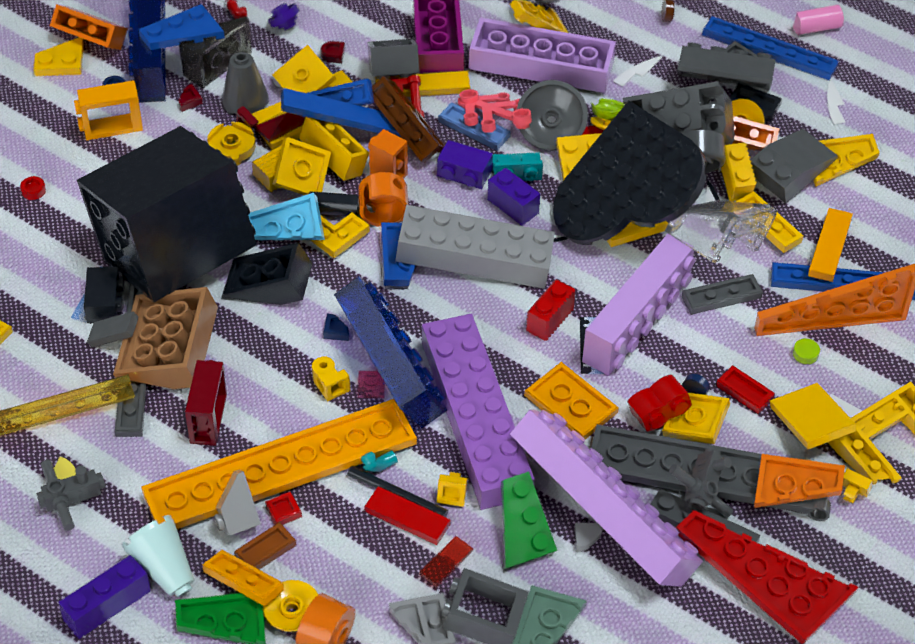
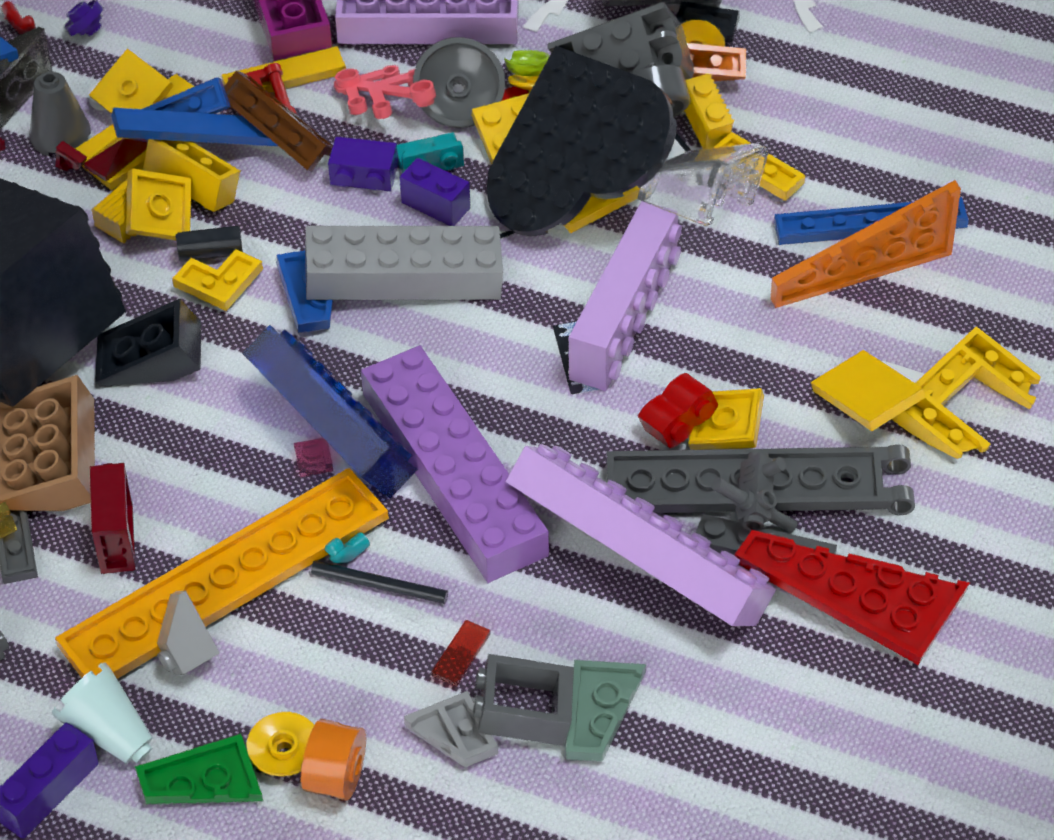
camera: 10 degrees left, 0 degrees up
light orange tile [202,550,284,606] -> none
yellow plate [207,122,256,166] -> none
dark orange tile [234,522,297,570] -> none
medium azure wing [248,193,325,240] -> none
red tile [265,492,302,525] -> none
yellow leg [312,356,350,402] -> none
dark red tile [321,41,345,64] -> none
dark blue tile [323,313,349,341] -> none
orange piece [358,172,409,227] -> none
red tile [364,486,451,545] -> none
dark grey brick [368,39,419,79] -> none
orange brick [368,129,408,179] -> none
yellow tile [437,472,467,507] -> none
medium blue tile [438,102,511,151] -> none
green wing [501,471,557,570] -> none
light orange tile [524,362,619,440] -> none
red brick [526,280,575,341] -> none
light grey tile [574,523,602,552] -> none
dark grey tile [682,274,763,315] -> none
dark blue tile [682,374,710,395] -> none
red tile [716,365,775,414] -> none
dark grey slope [751,129,838,204] -> none
orange wing [754,454,845,508] -> none
lime tile [793,338,820,364] -> none
light orange tile [808,208,853,282] -> none
yellow wing [813,134,880,187] -> none
yellow tile [843,468,872,504] -> none

